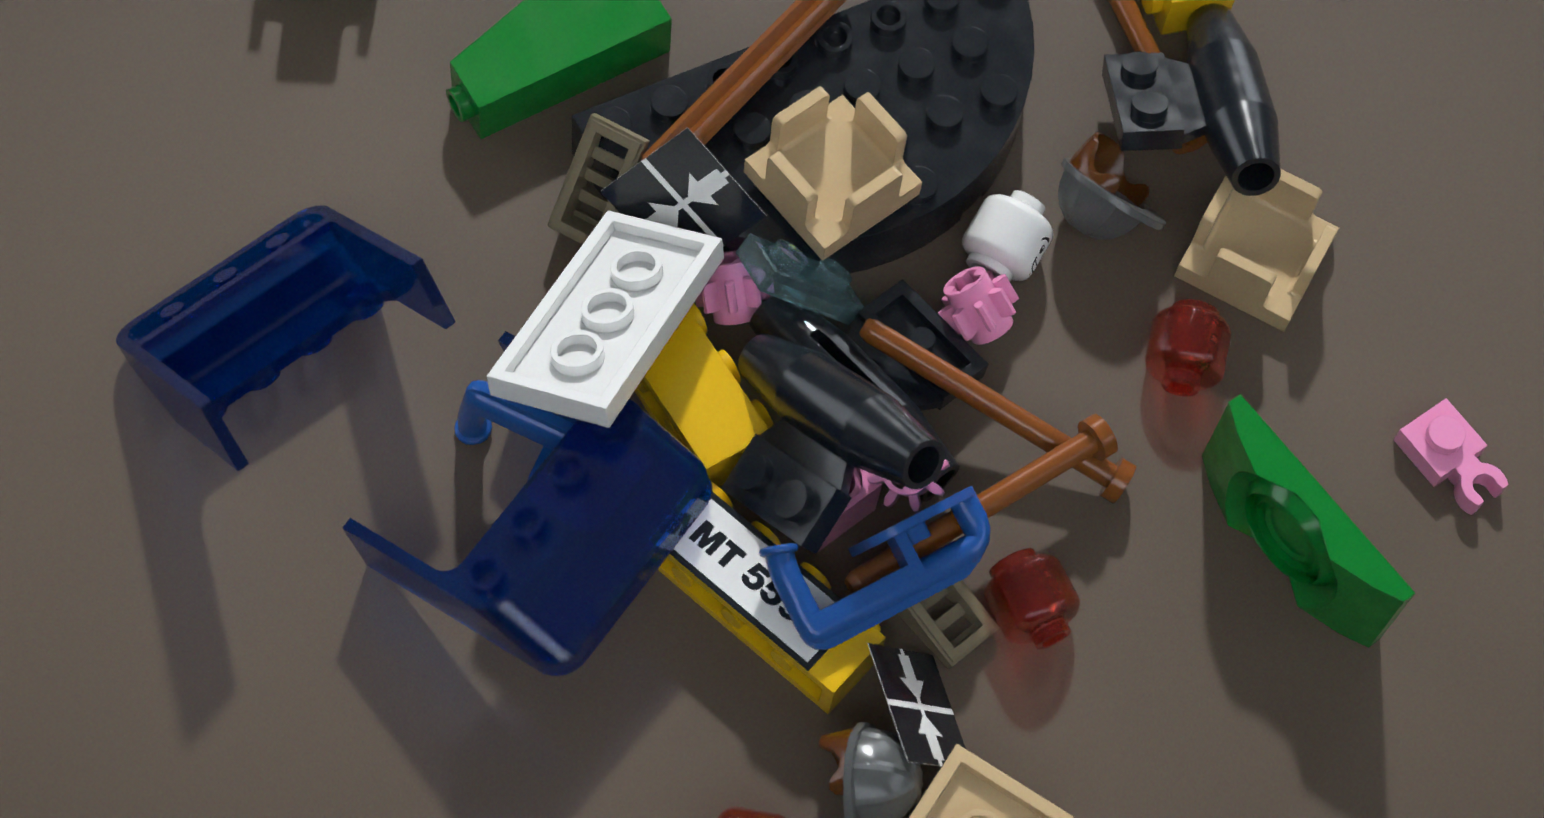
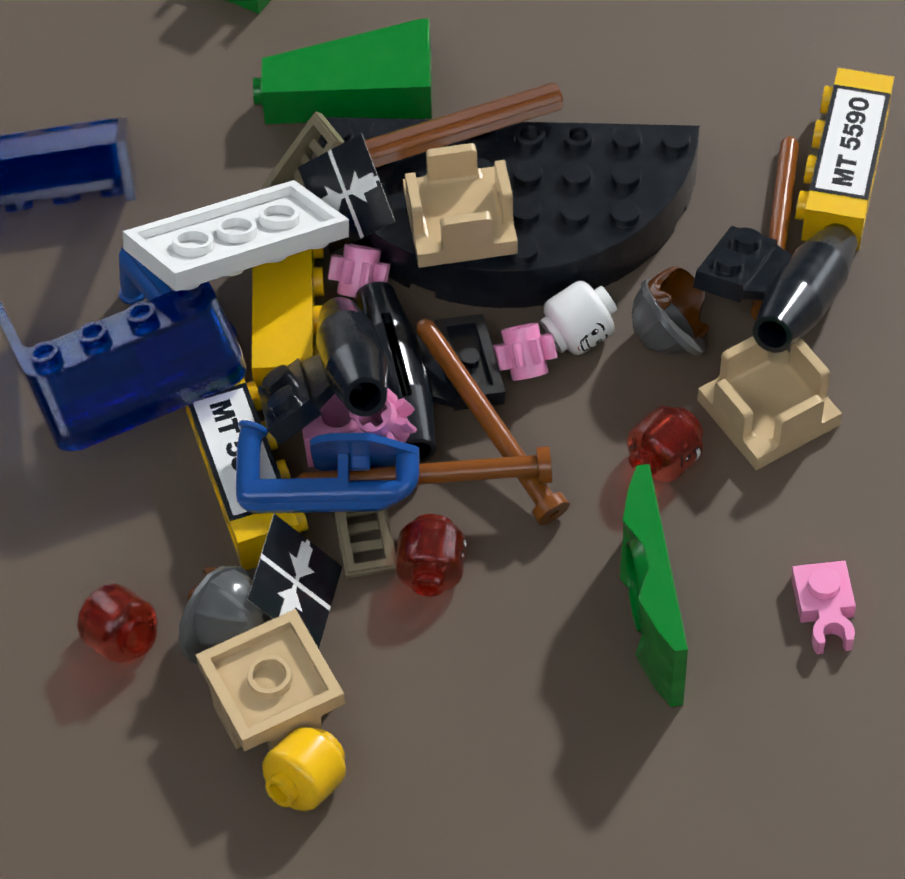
camera: 40 degrees right, 10 degrees down
clear light blue plate [735,233,864,325] -> none

